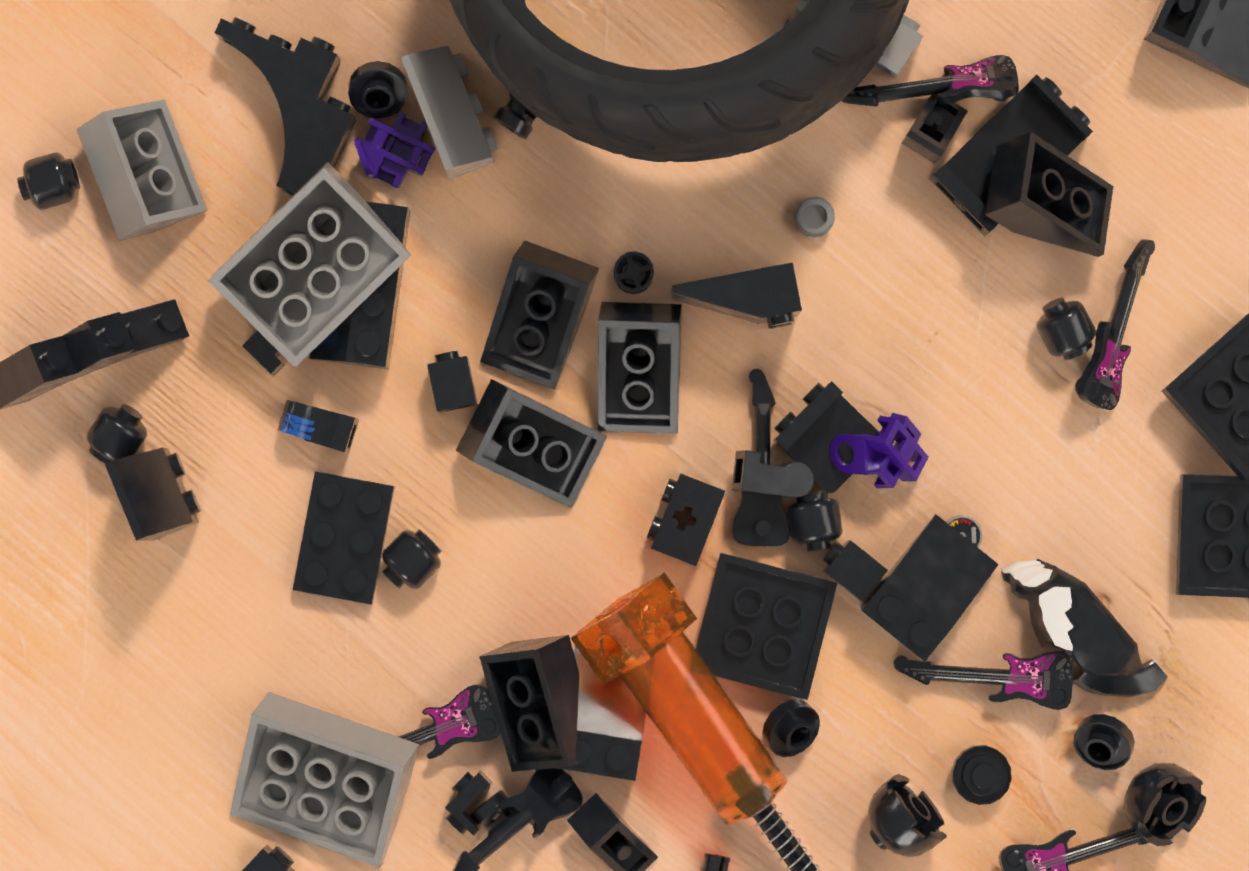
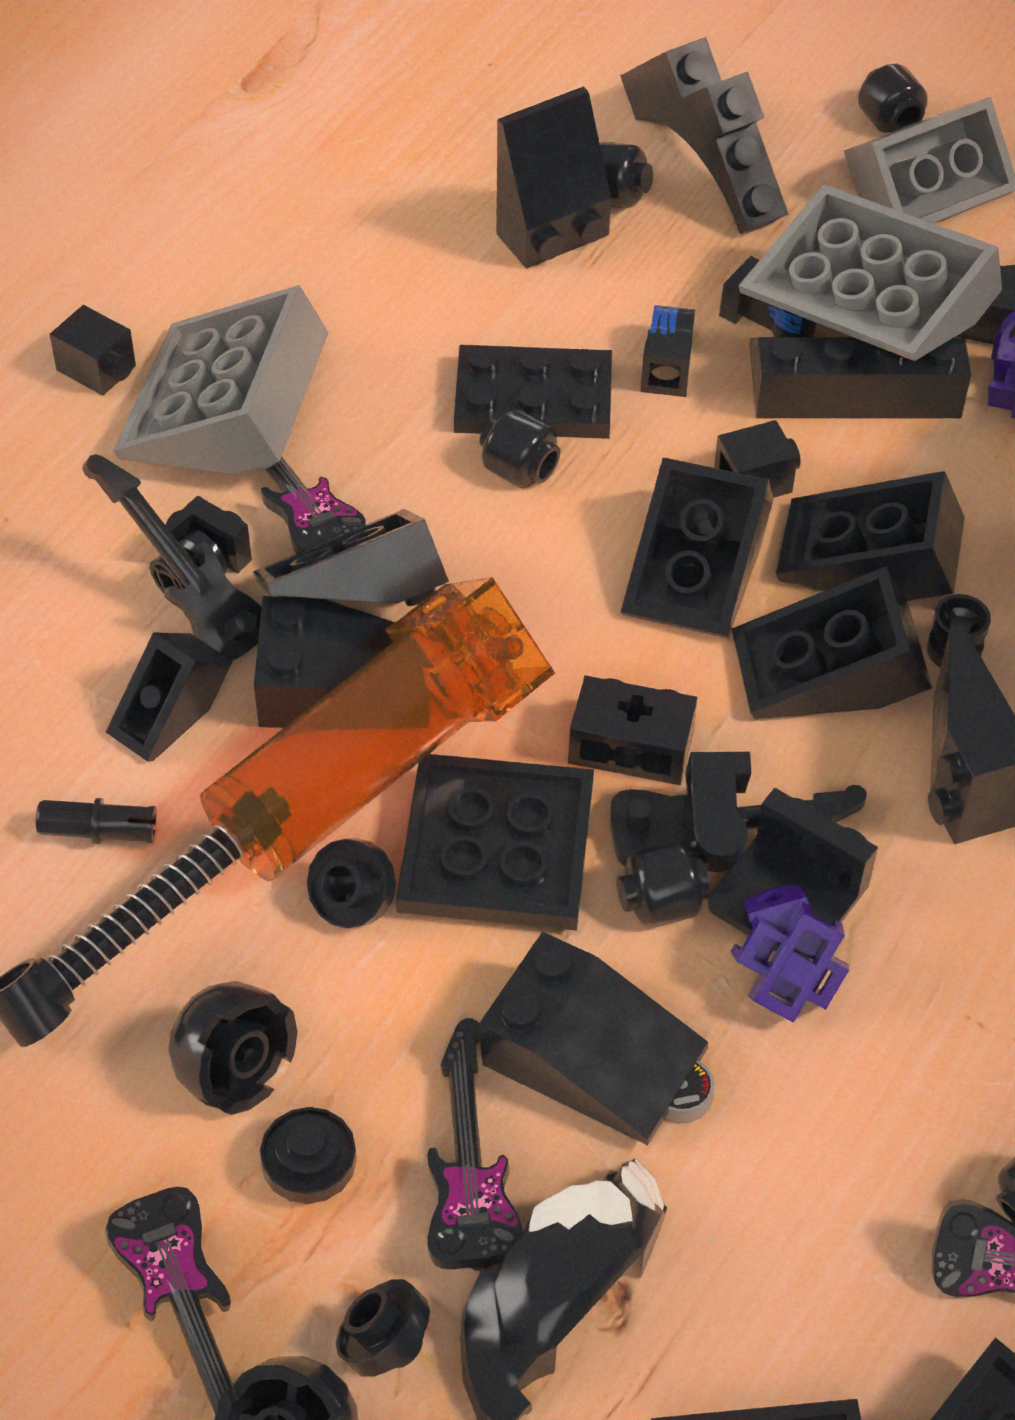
camera: 85 degrees right, 35 degrees down
black brick [823,540,888,602] -> none

